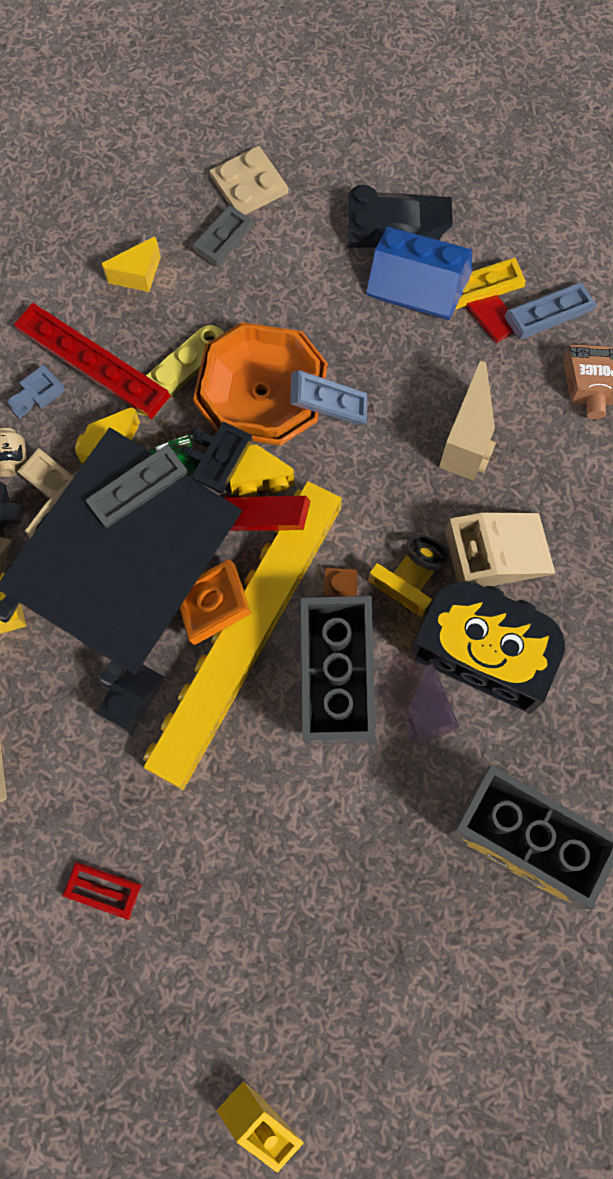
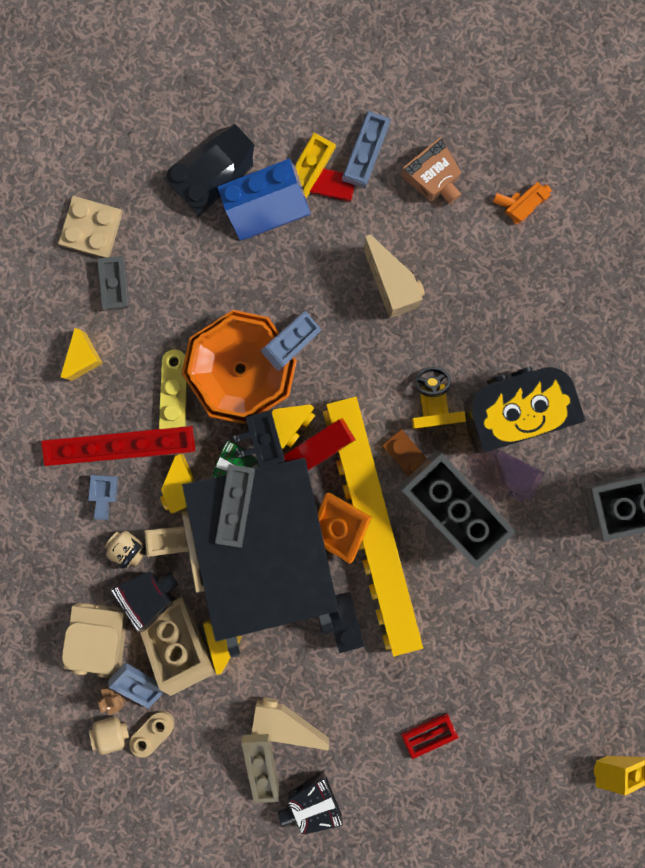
camera: 40 degrees left, 15 degrees up
tan slope [445,513,555,587] -> none

